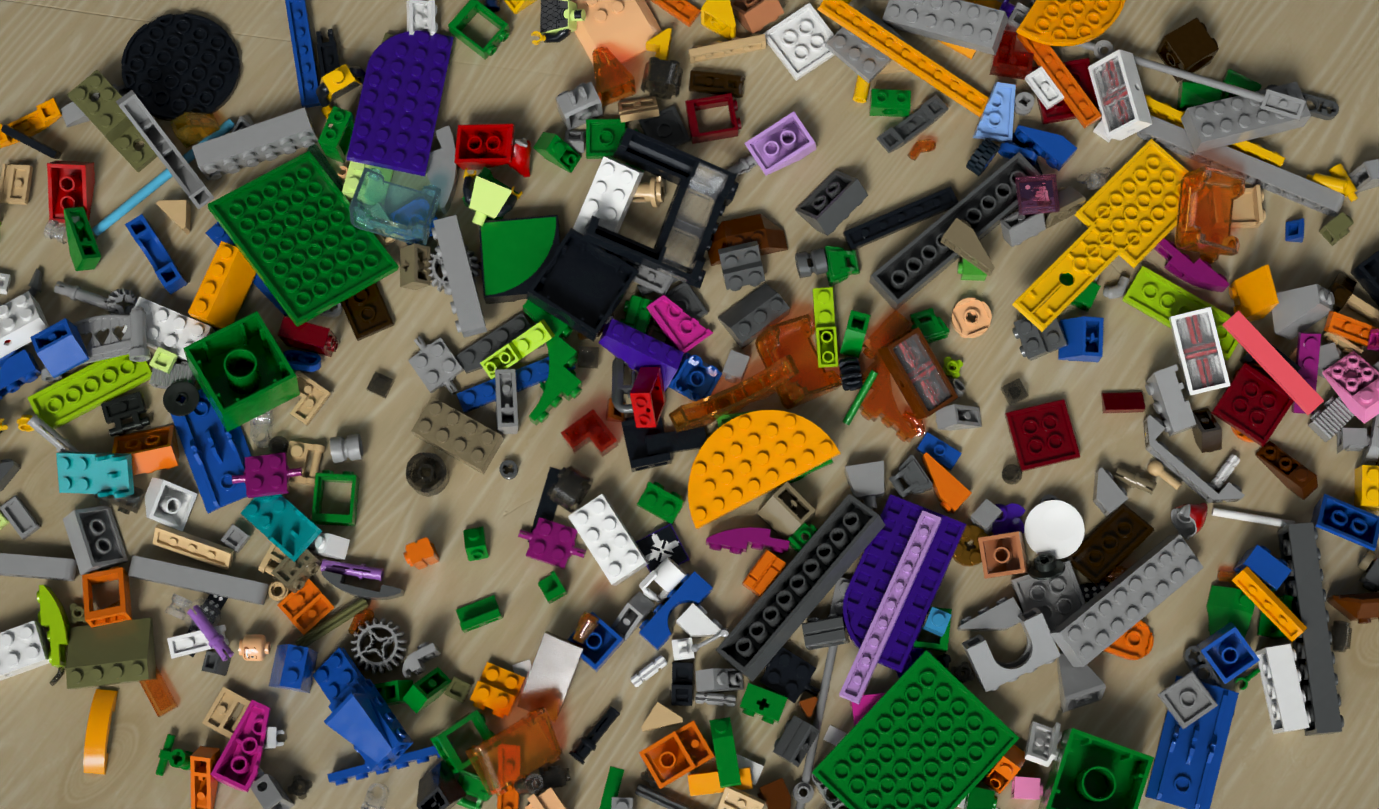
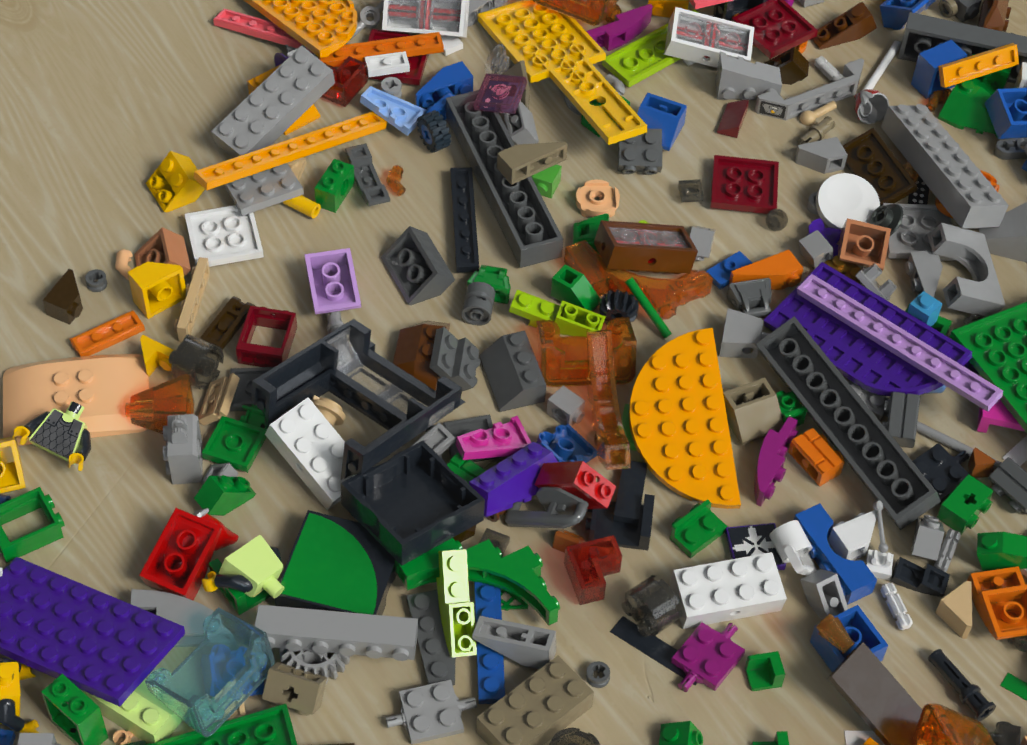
camera: 75 degrees left, 25 degrees down
none -> light grey hips [855,263,897,301]

